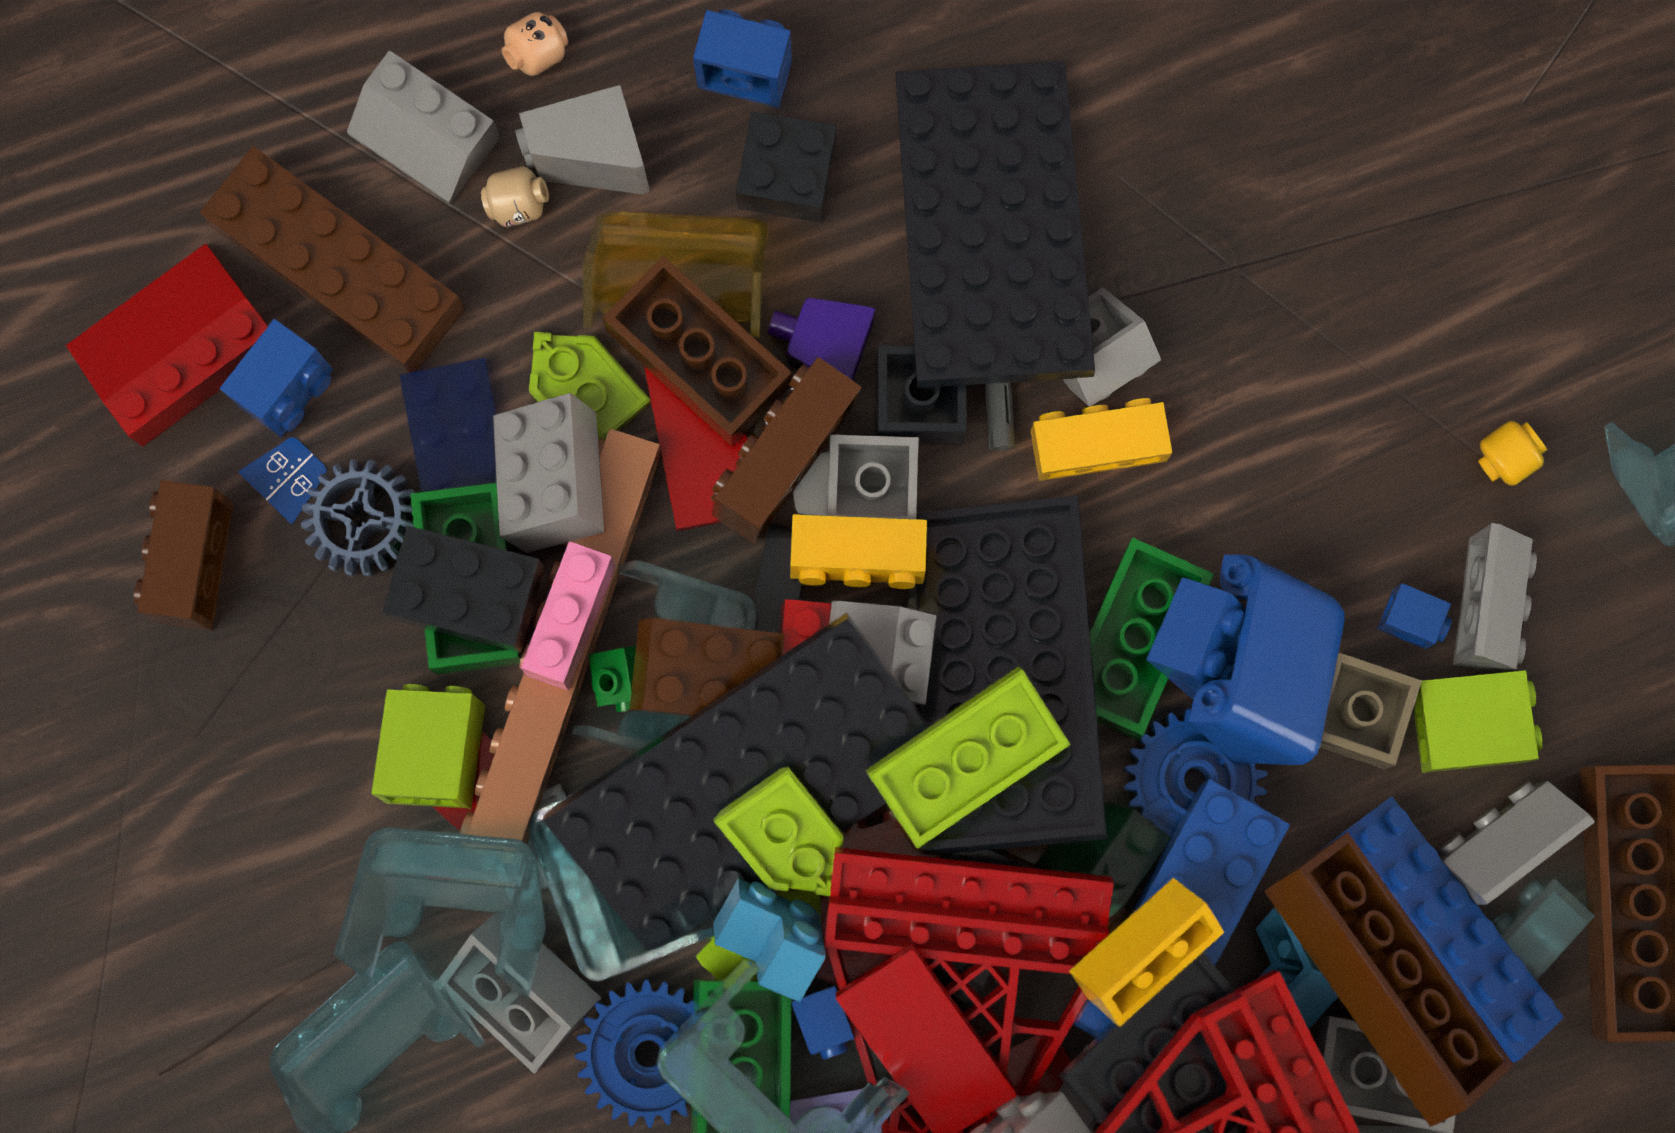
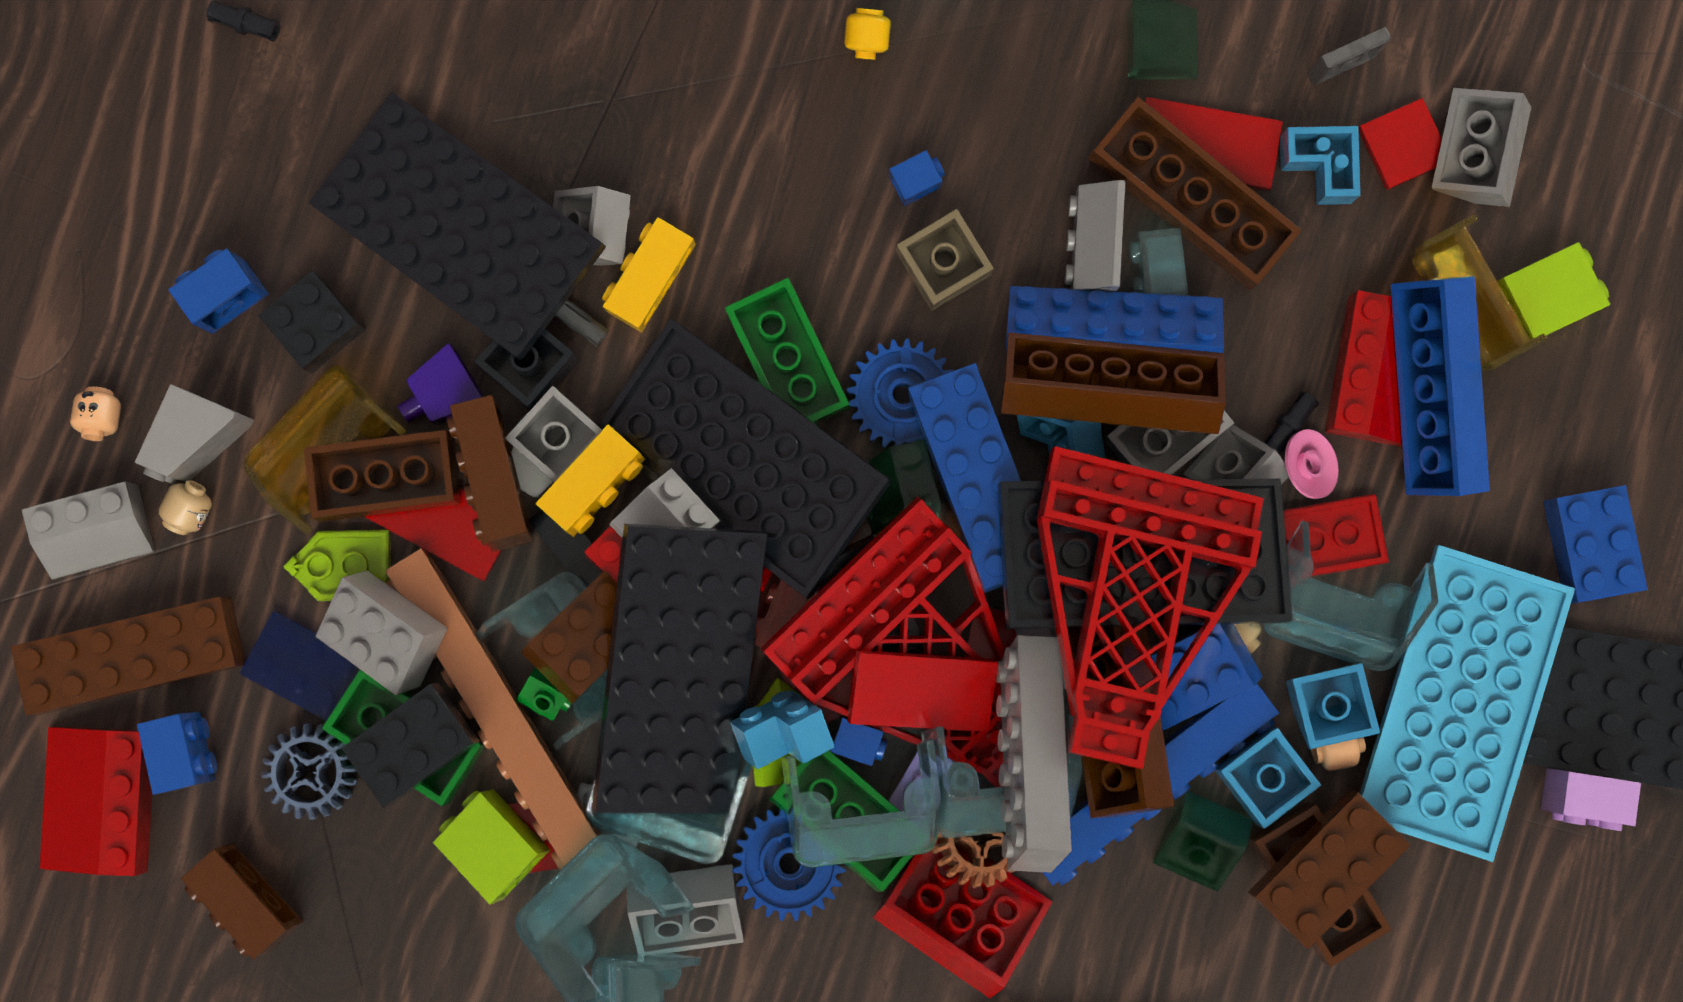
camera: 50 degrees left, 5 degrees up
blue sticker [238,437,327,524] -> none
bright pink brick [521,541,615,691] -> none
lime tile [714,767,844,896] -> none
lime tile [865,667,1070,849] -> none
yellow brick [1069,878,1224,1027] -> none
blue brick [1146,577,1246,700] -> none
blue windscreen [1189,555,1345,765] -> none
lime brick [1413,670,1542,773] -> none
light grey slope [1453,523,1537,673] -> none

